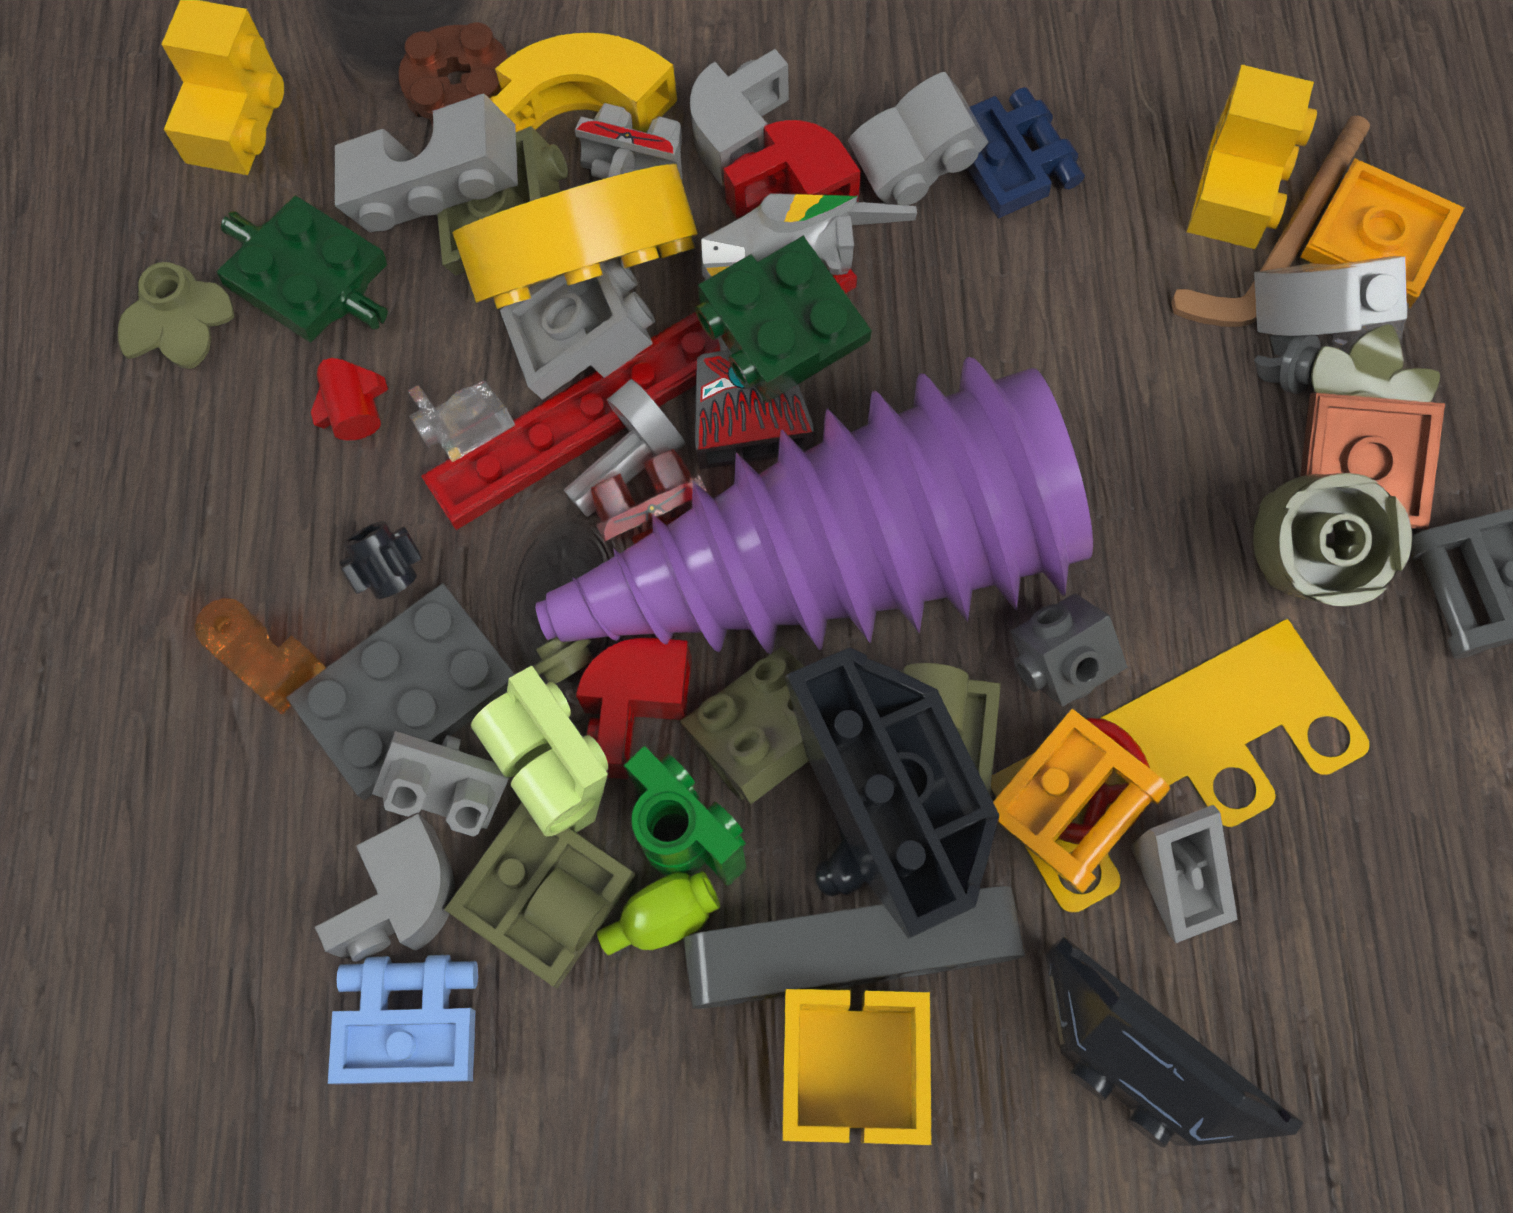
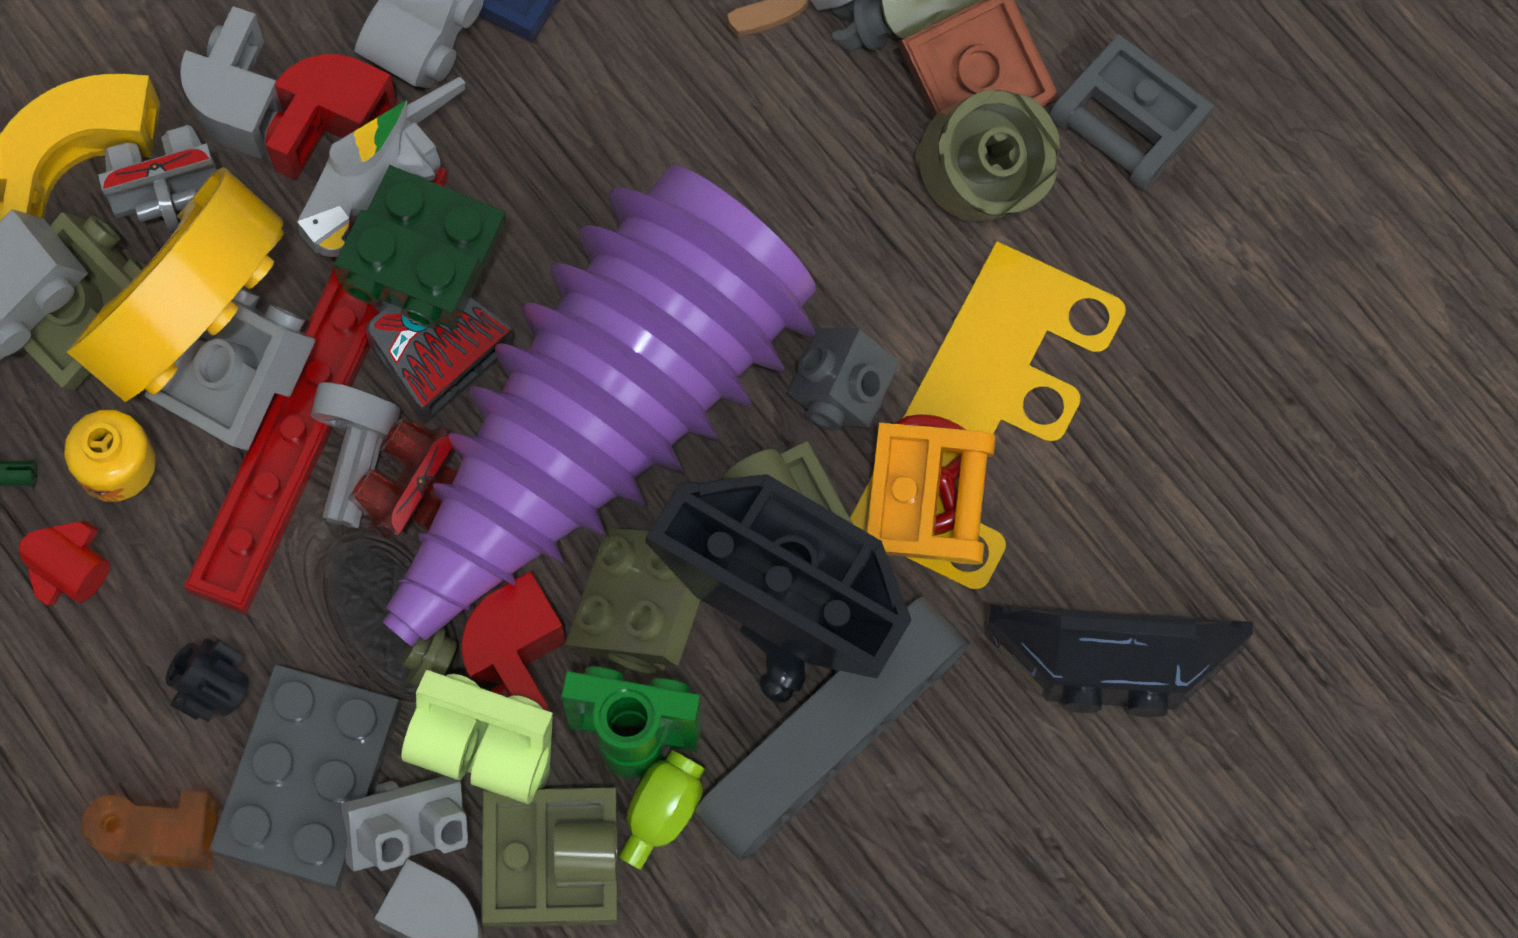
camera: 40 degrees left, 0 degrees up
clear bracket [408,380,515,462] -> none
yellow piece [783,989,931,1145] -> none
light grey slope [1130,805,1238,943] -> none
none -> yellow head [64,410,156,502]

